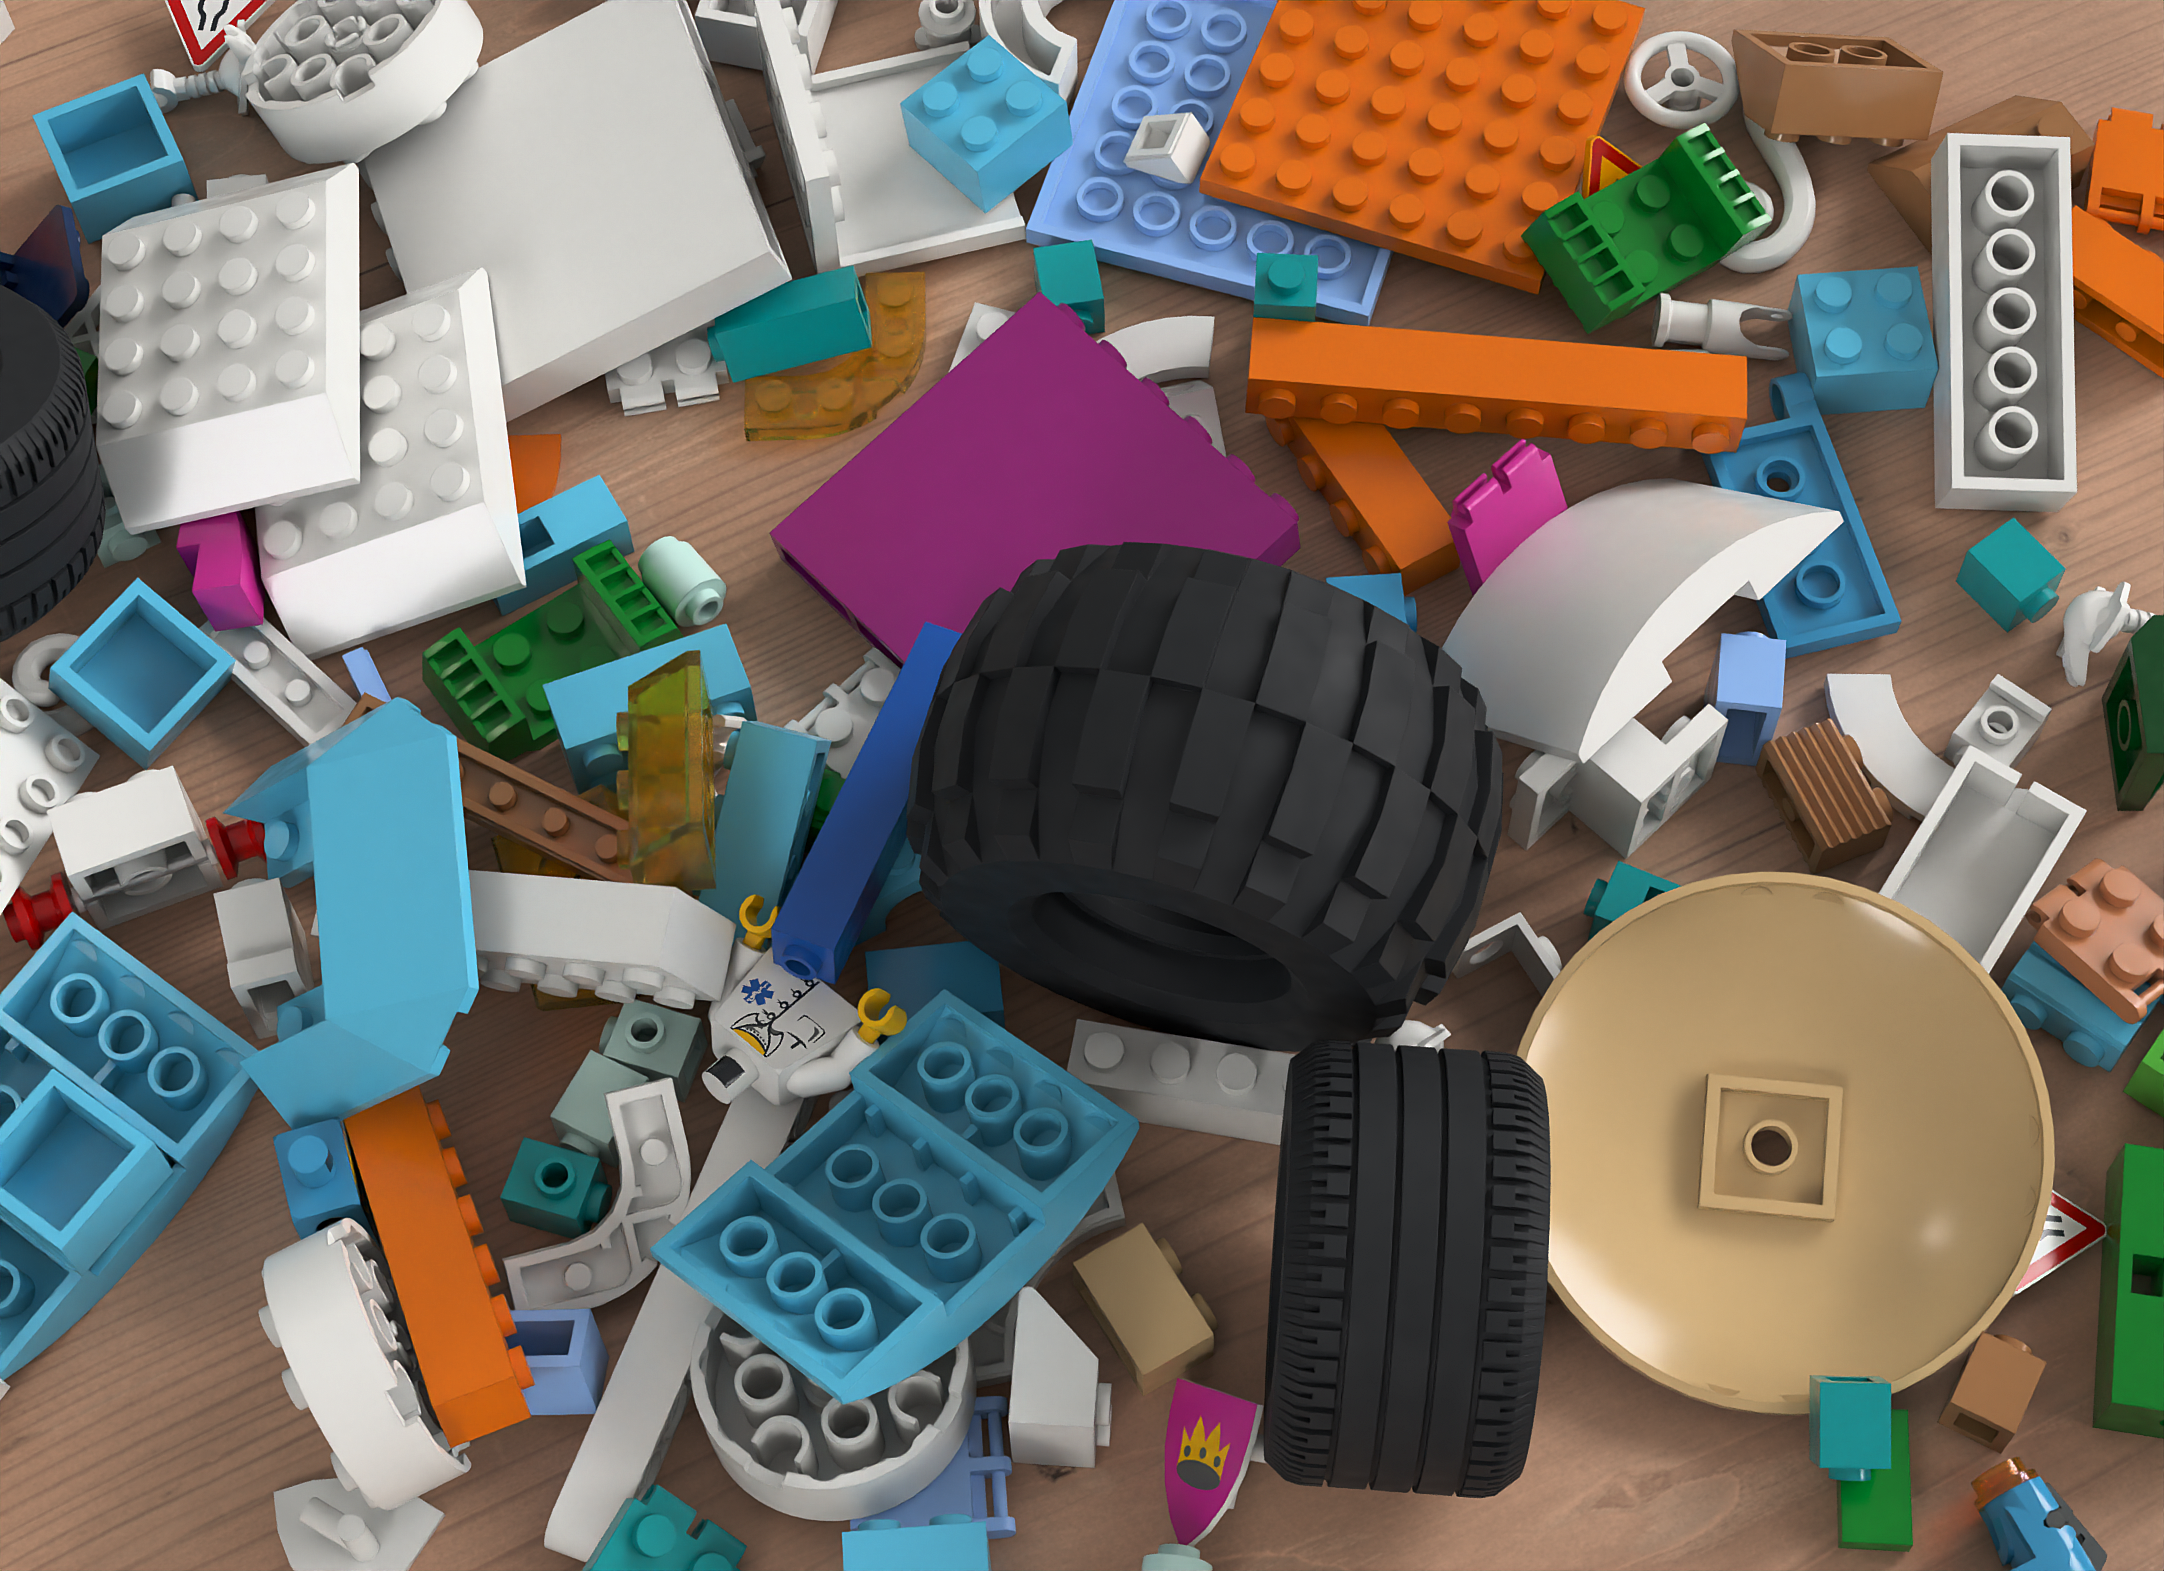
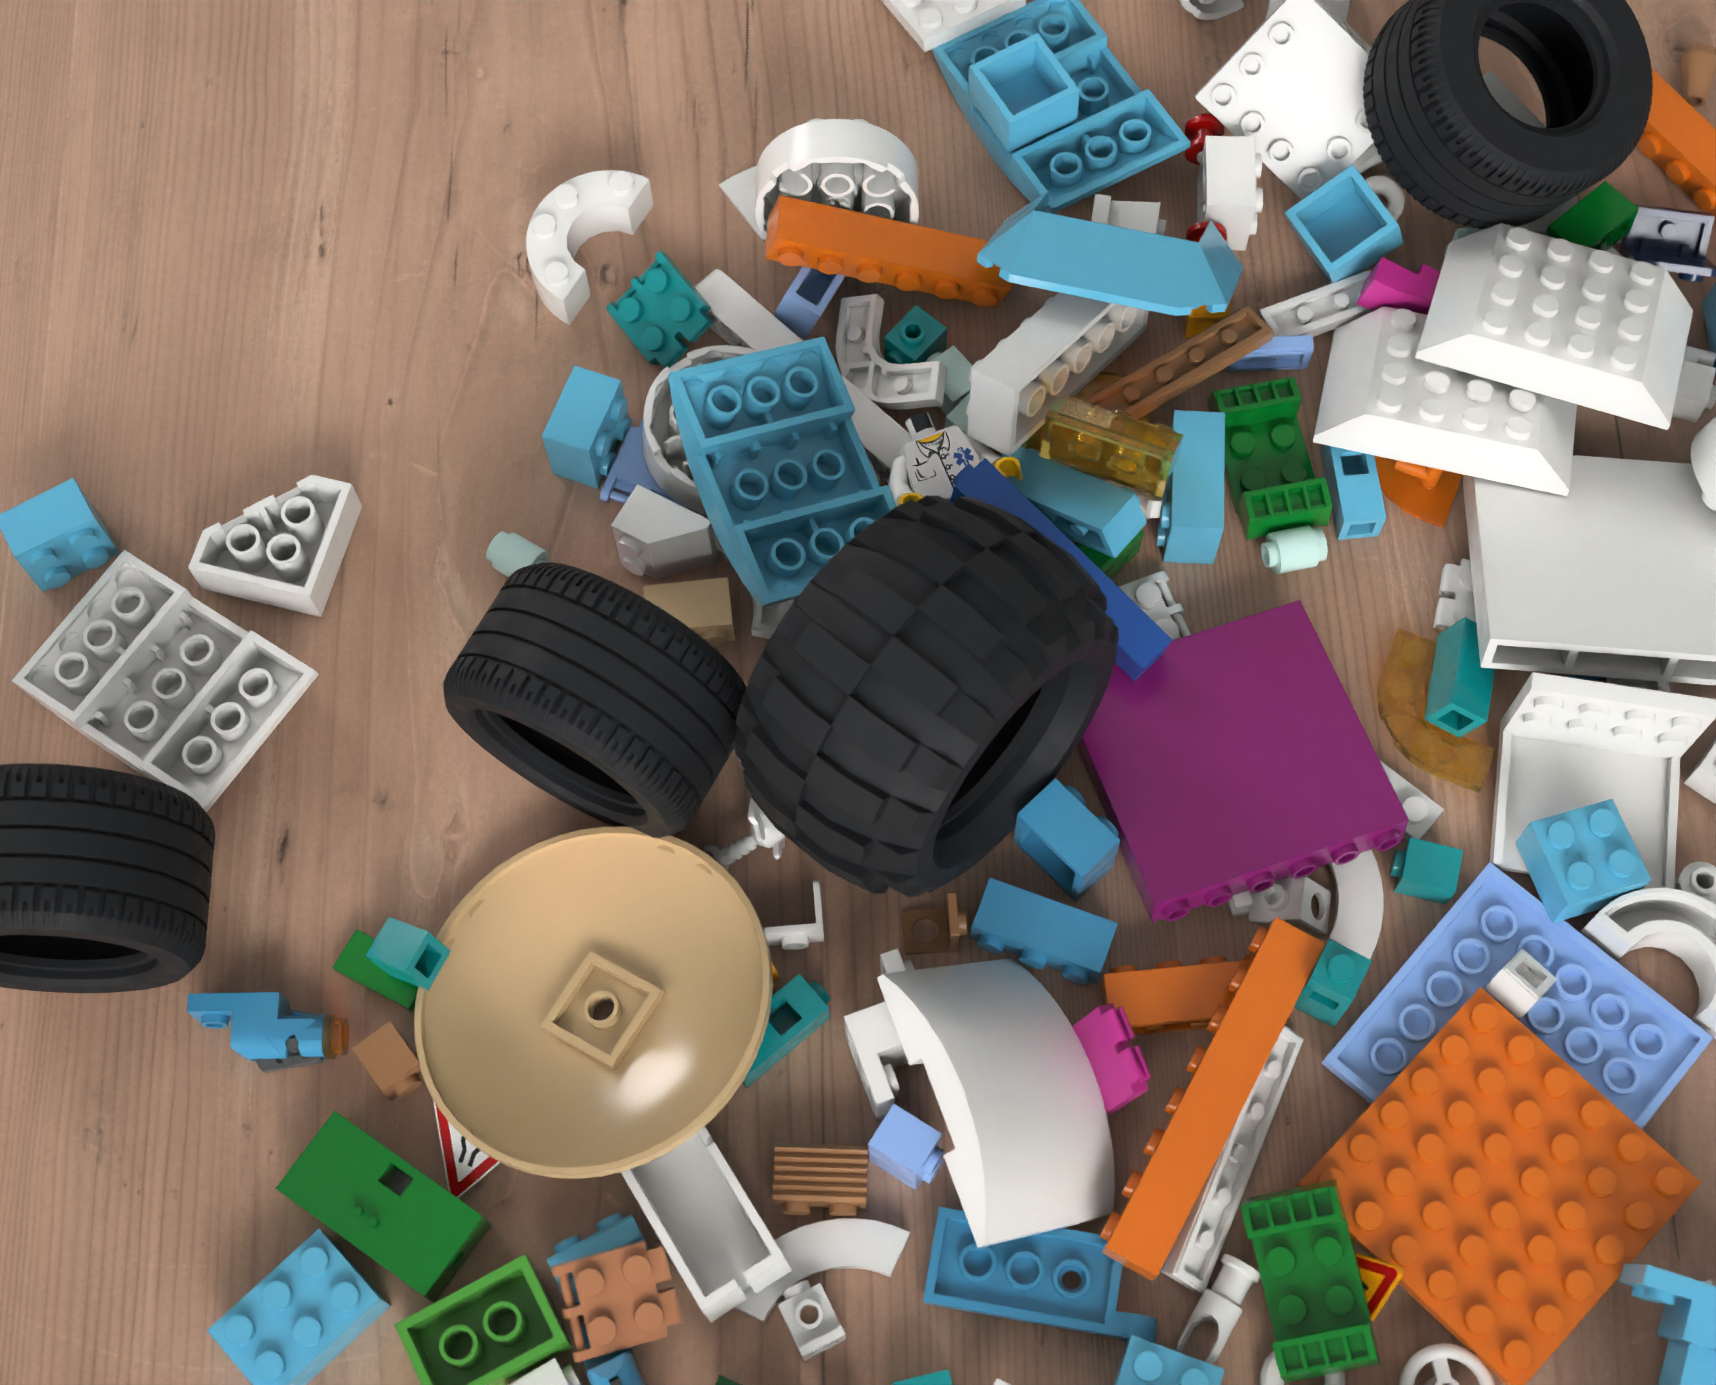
camera: 115 degrees right, 5 degrees up
dark azure torso [273,1118,382,1250] -> none

